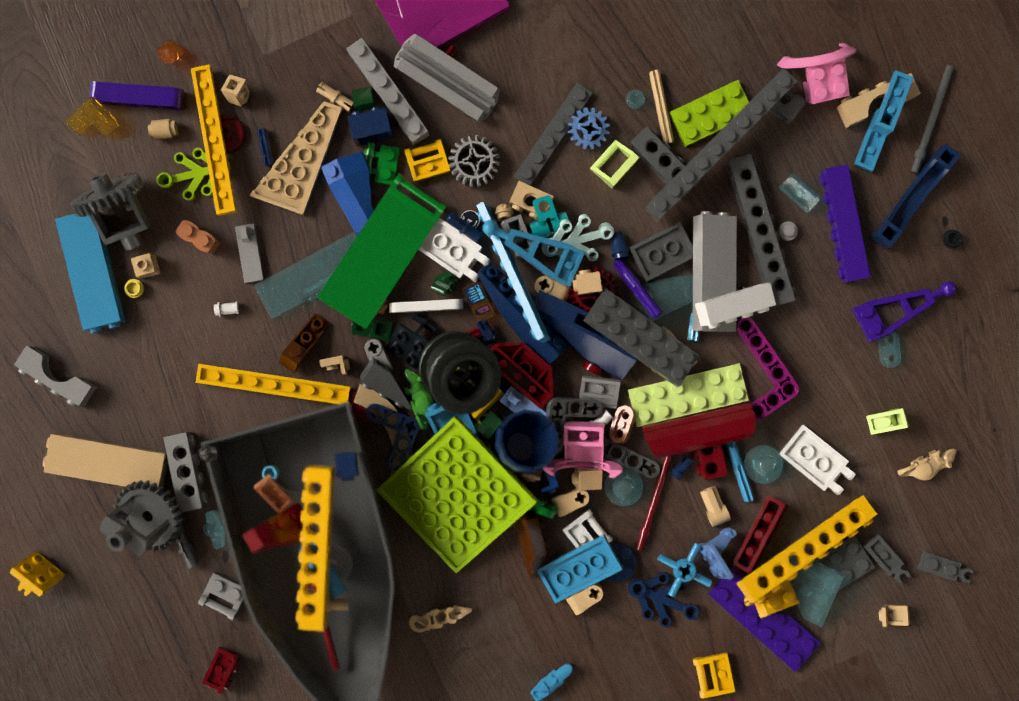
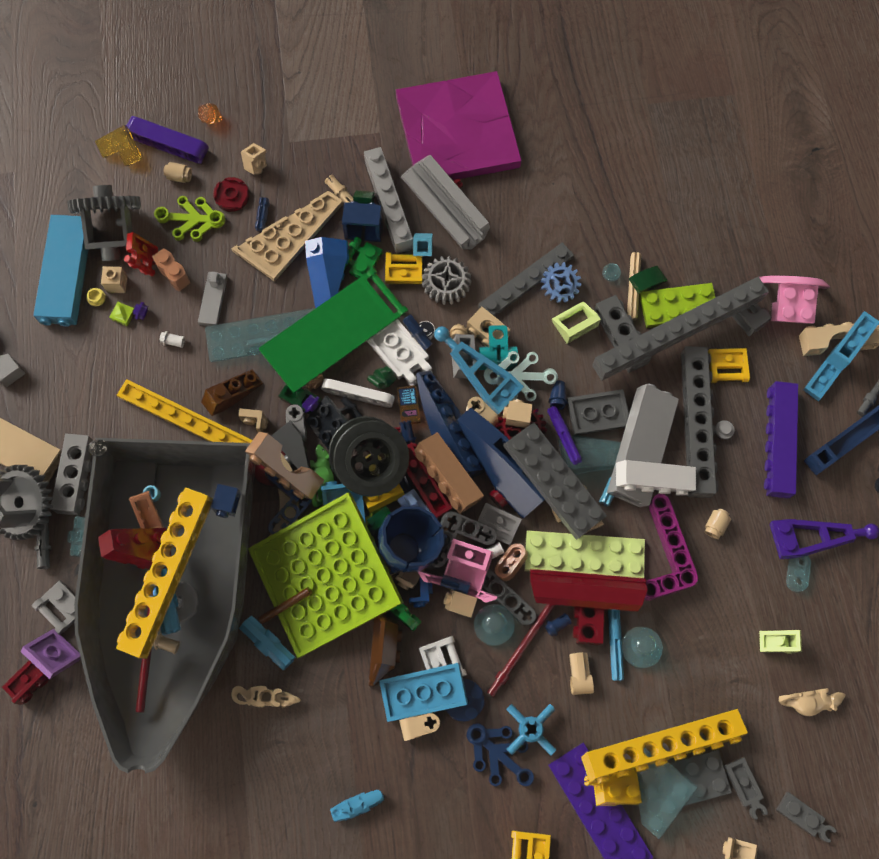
camera: 15 degrees right, 15 degrees down
yellow plate [191,64,237,216] -> none
plate [476,202,550,343] -> none
tan piece [551,488,589,517] -> none
medium blue plate [699,528,737,579] -> none
dark red brick [732,495,789,574] -> none
white tile [778,425,856,495] -> none
clear light blue plate [779,173,821,213] -> none
none -> medium lavender plate [21,629,81,679]
none -> lime tile [109,302,134,326]
none -> red plate [124,232,158,276]
none -> dark purple plate [133,302,149,320]
none -> dark azure piece [239,616,296,671]
none -> medium nougat arch [245,432,324,500]
none -> reddish brown bar [258,587,312,624]
none -> dark purple plate [302,395,319,413]
none -> medium azure brick [413,233,433,256]
none -> medium nougat brick [414,432,484,514]
none -> dark blue piece [440,574,470,594]
none -> dark green slope [629,266,667,294]
none -> tan brick [705,509,731,539]
none -> yellow plate [708,348,750,383]

